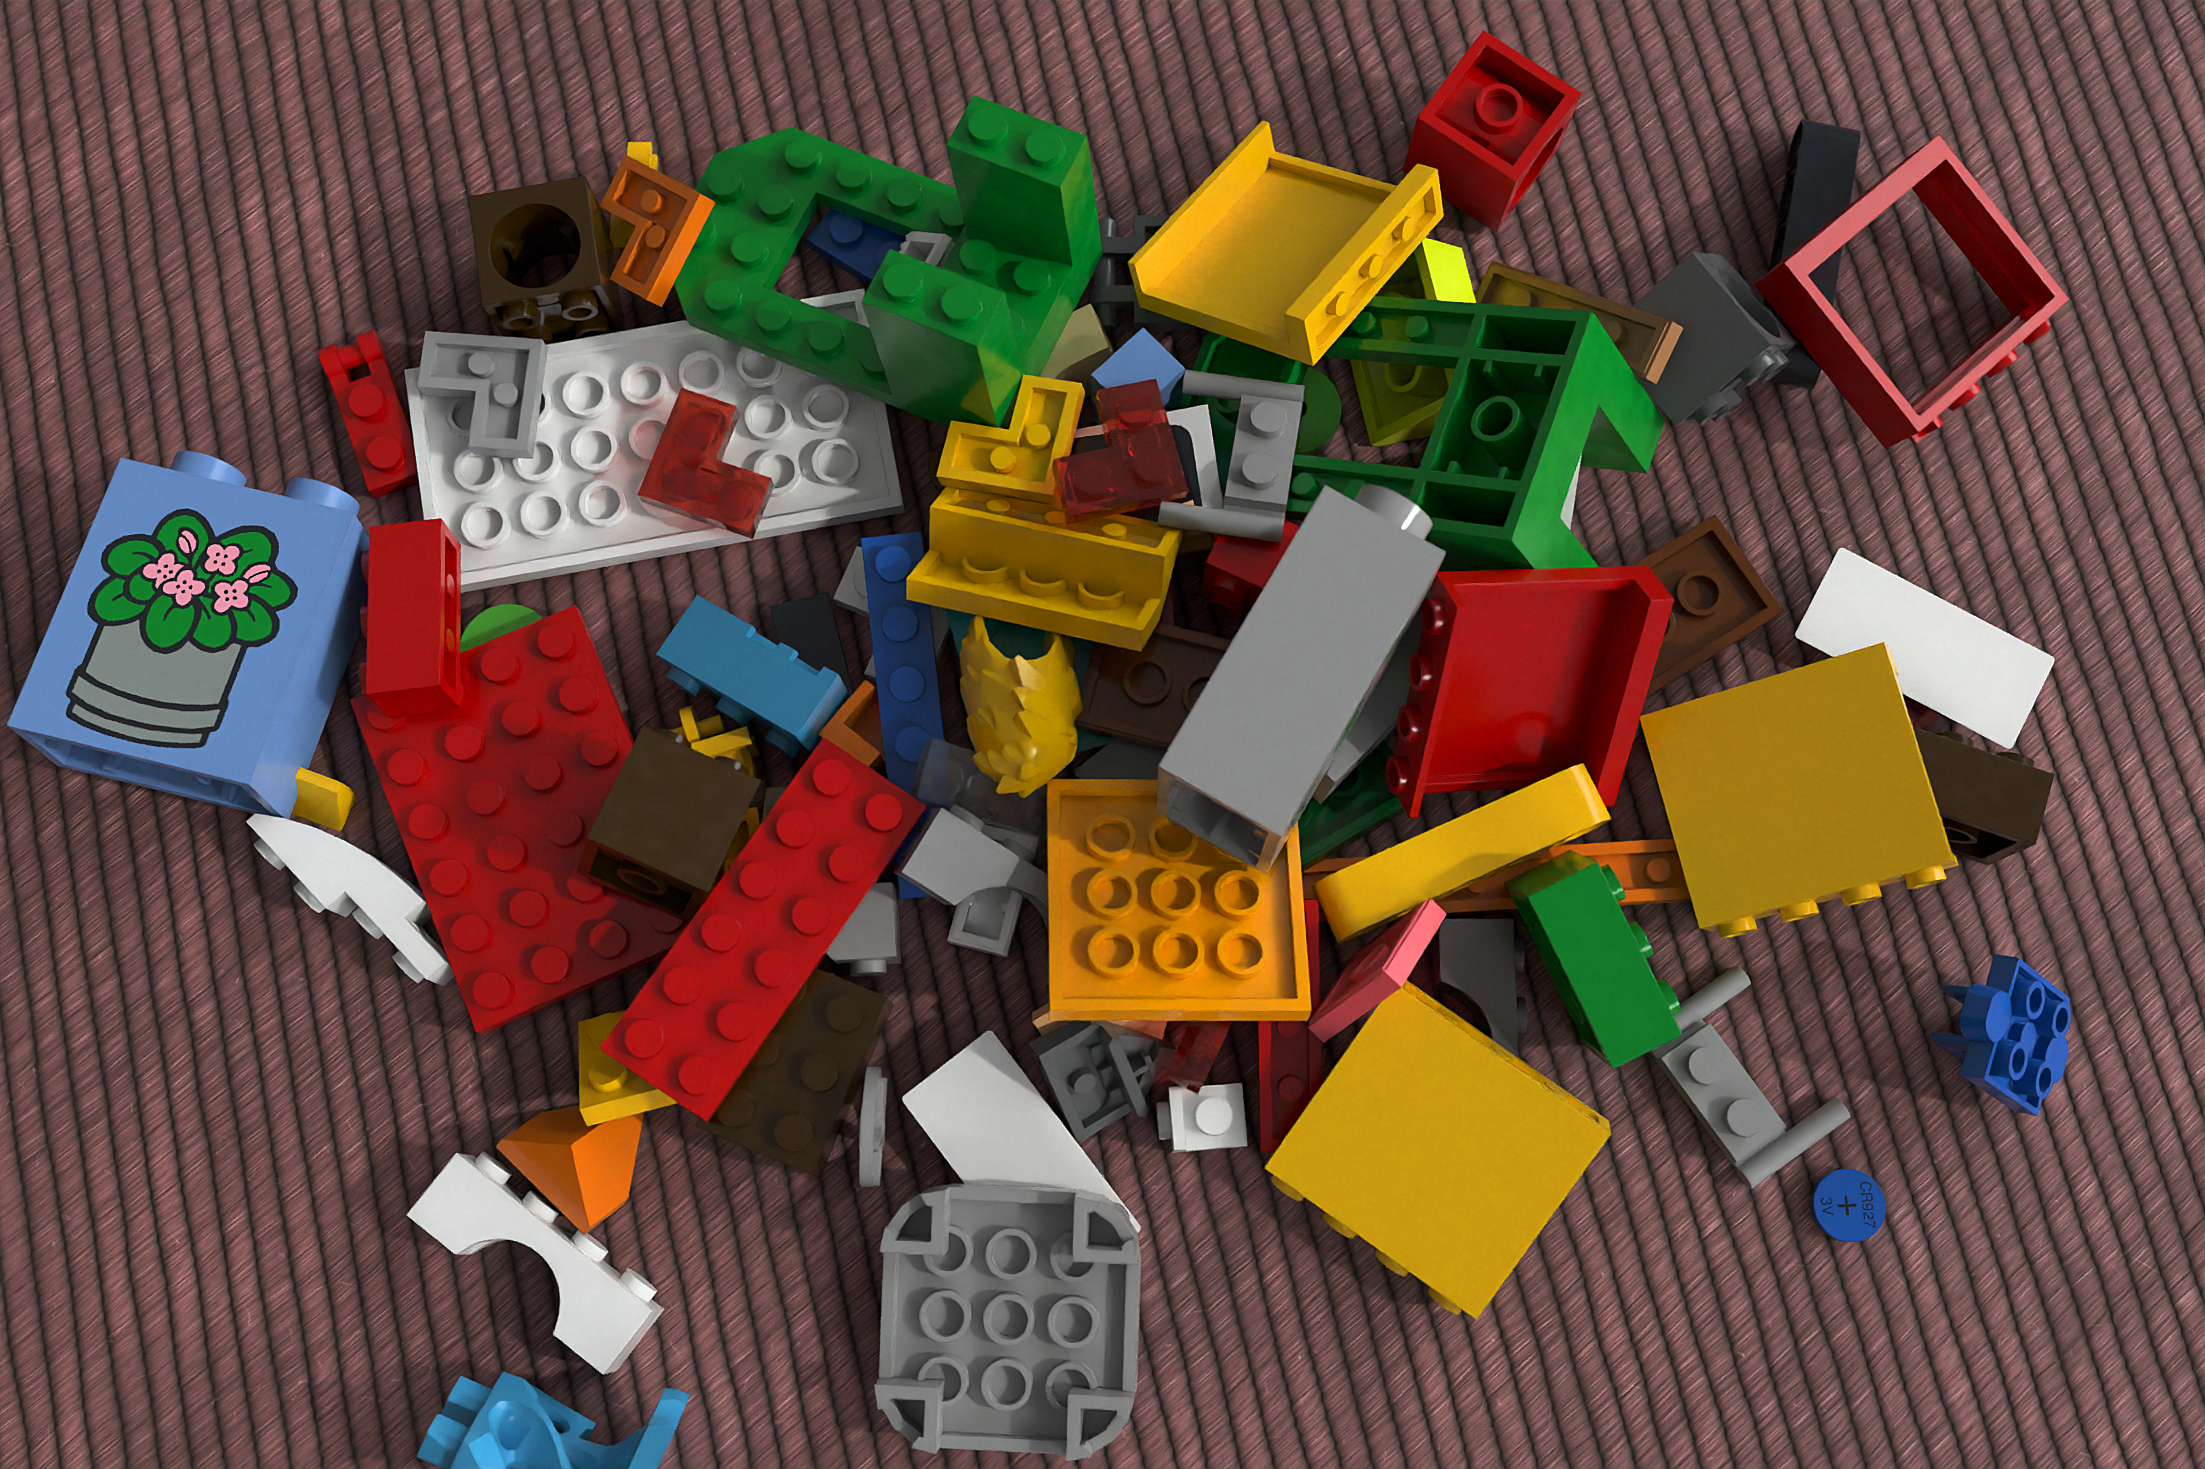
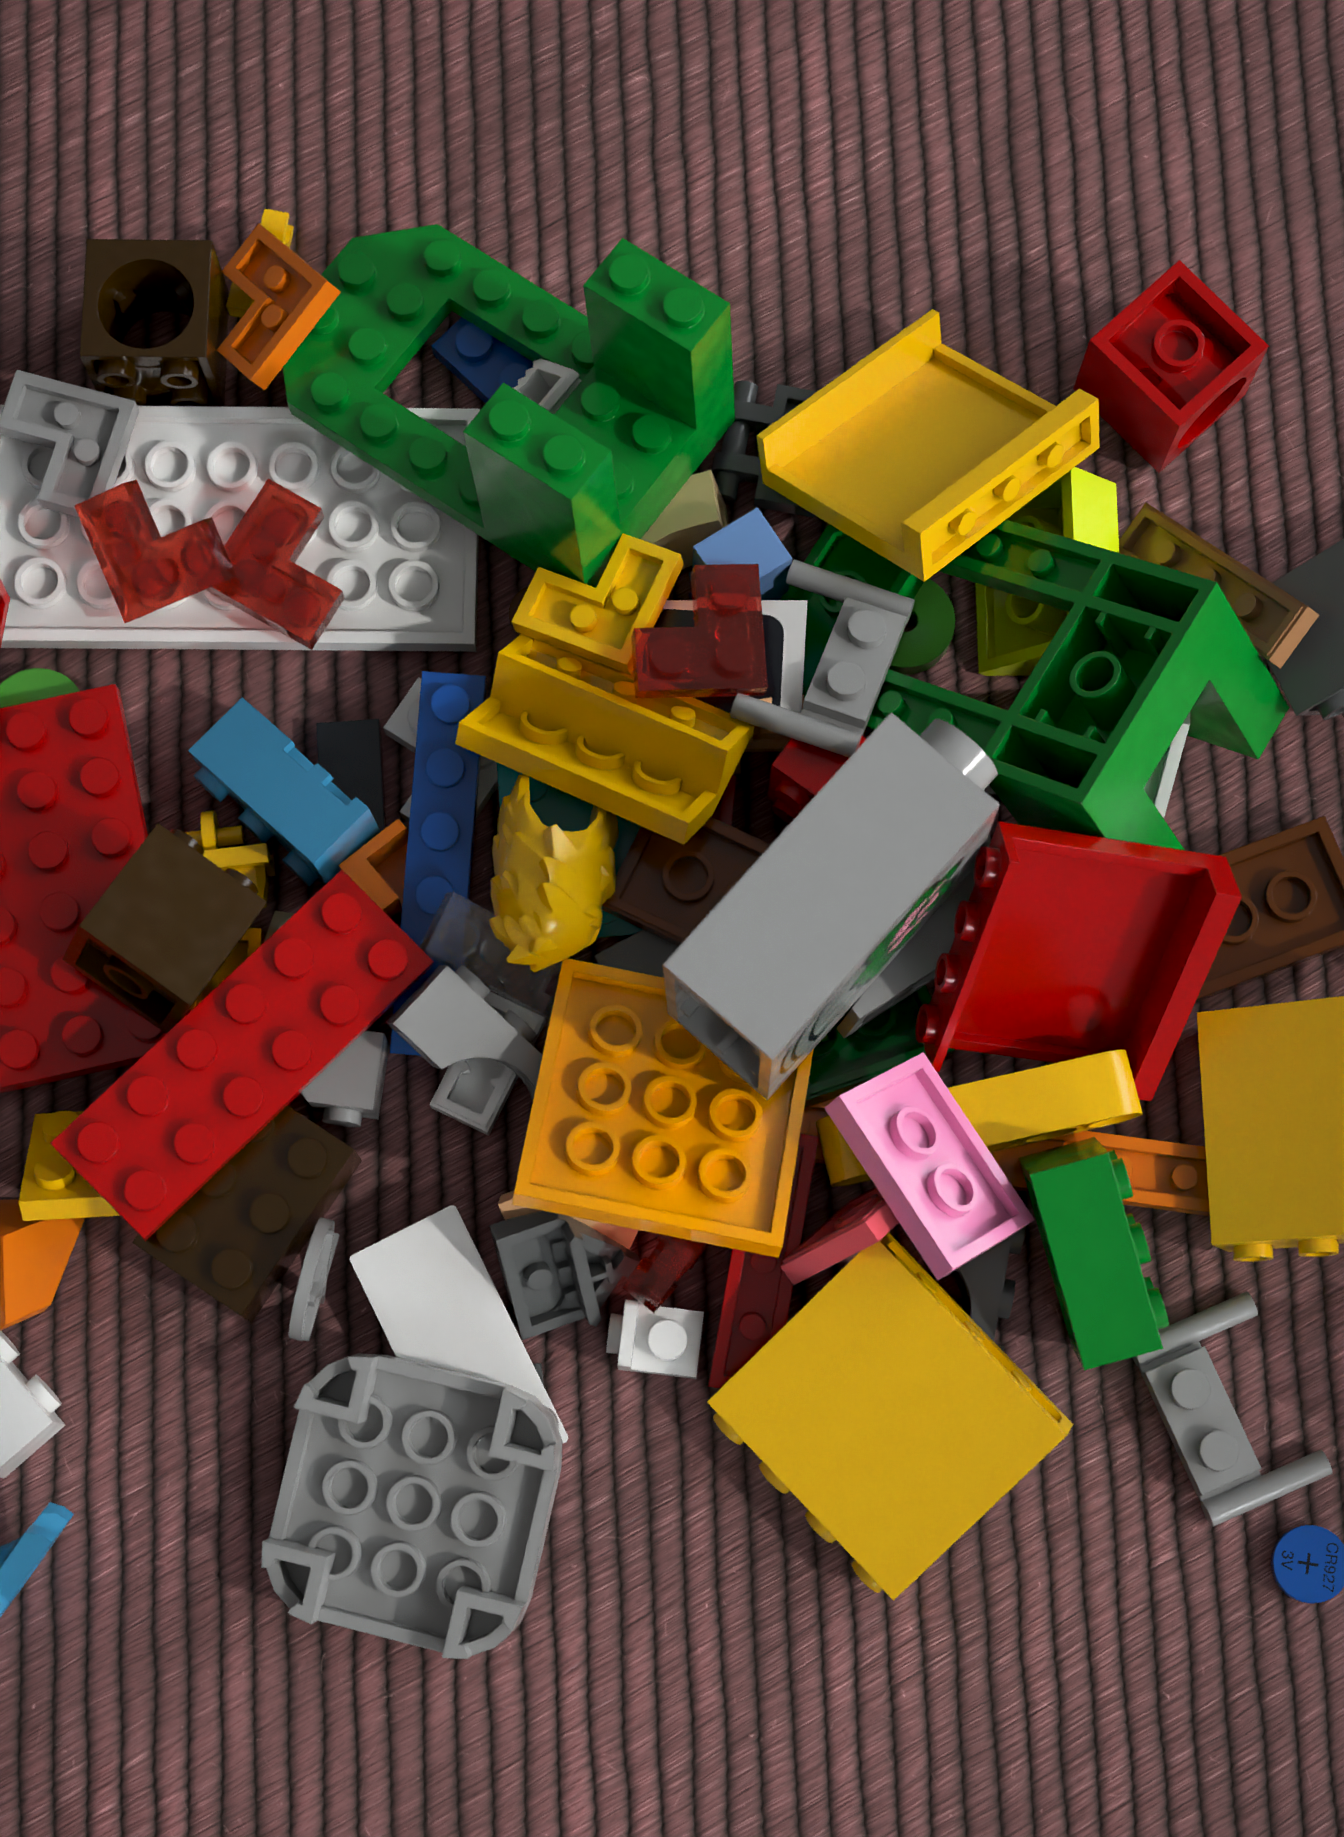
camera: 10 degrees right, 0 degrees up
none -> clear red plate [74,480,237,623]
none -> bright pink plate [825,1052,1035,1280]

